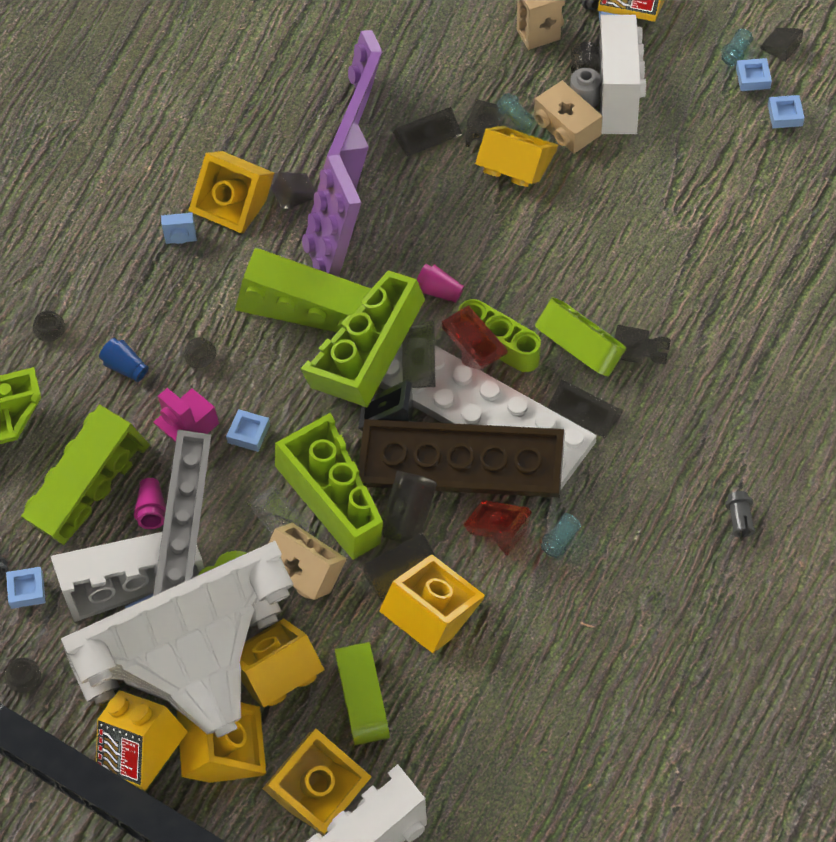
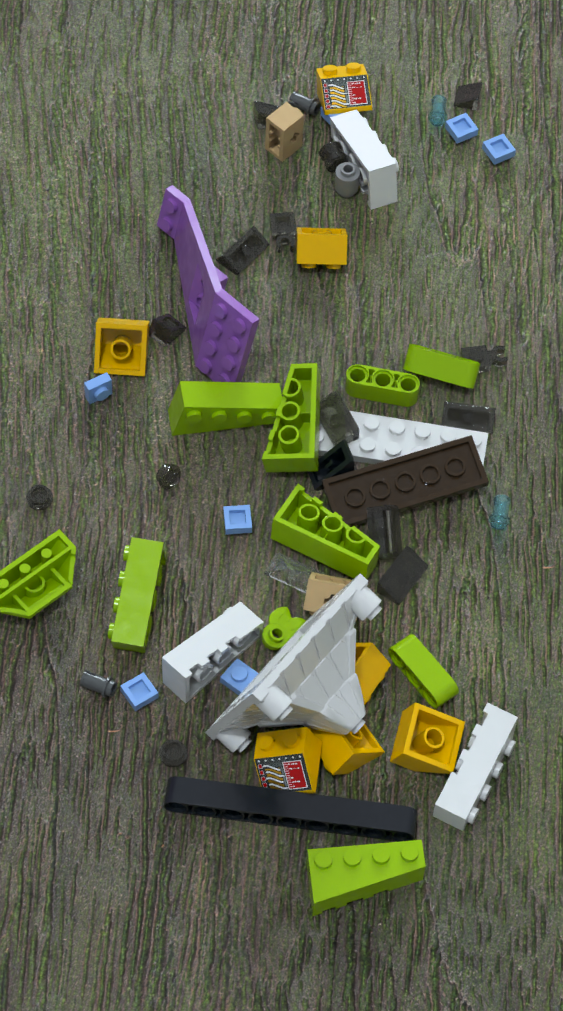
camera: 30 degrees left, 0 degrees up
blue cone [99,338,149,382] -> none
dark pink cone [134,478,166,529] -> none
dark pink brick [153,388,219,443] -> none
light grey plate [153,430,211,596] -> none
yellow slope [379,554,485,653] -> none
dark pink cone [417,264,465,303] -> none
clear red slope [442,305,508,370] -> none
clear red slope [464,500,532,556] -> none
clear light blue pin [497,93,534,131] -> none
tan brick [534,80,603,154] -> none

